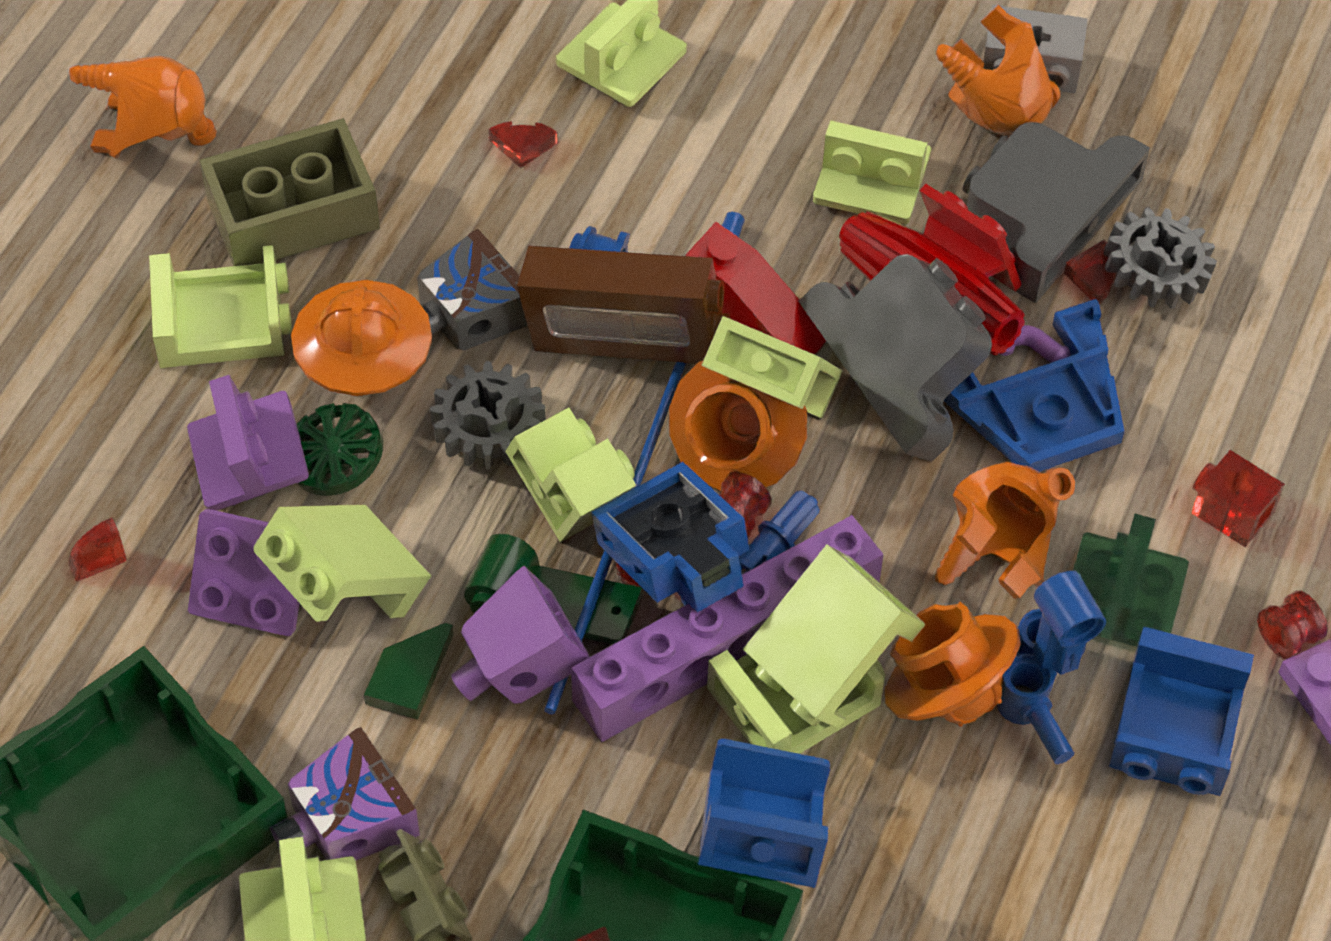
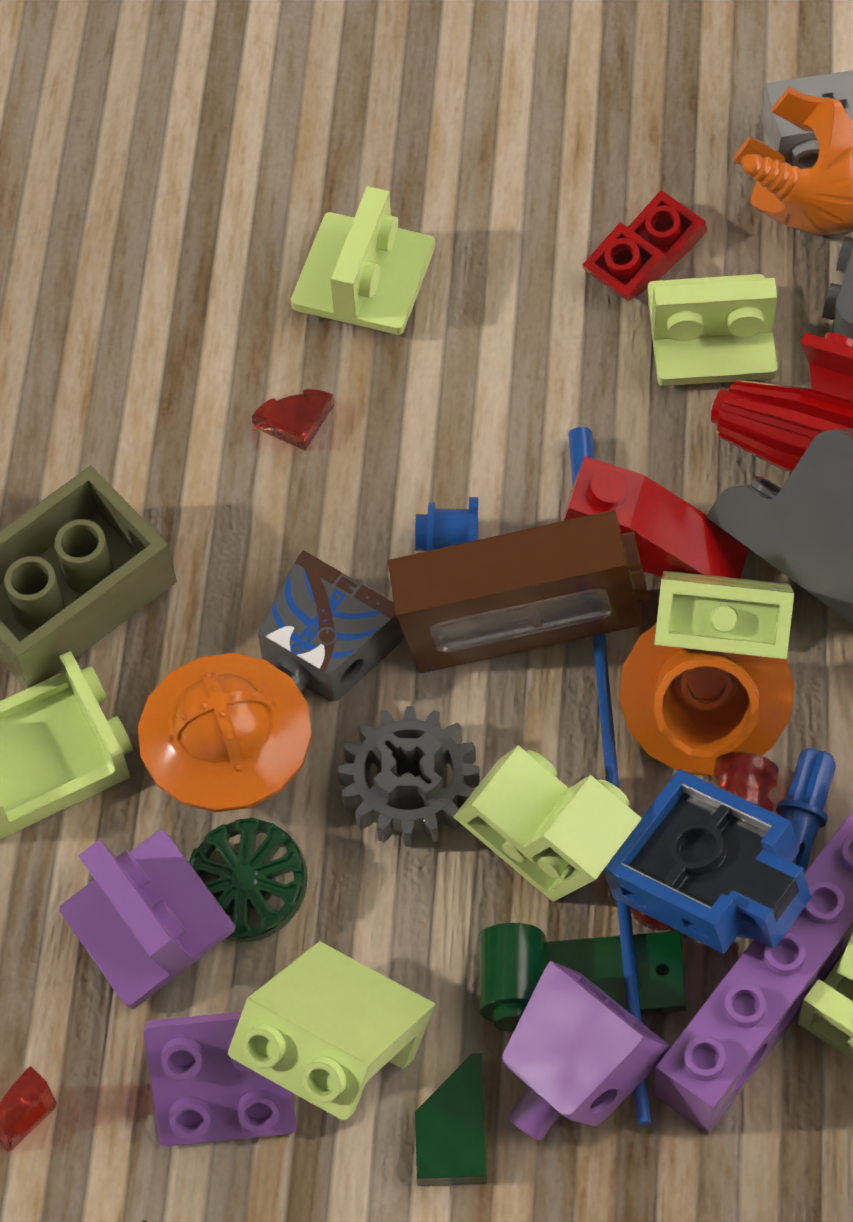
camera: 15 degrees left, 5 degrees up
none -> red slope [582,190,707,301]

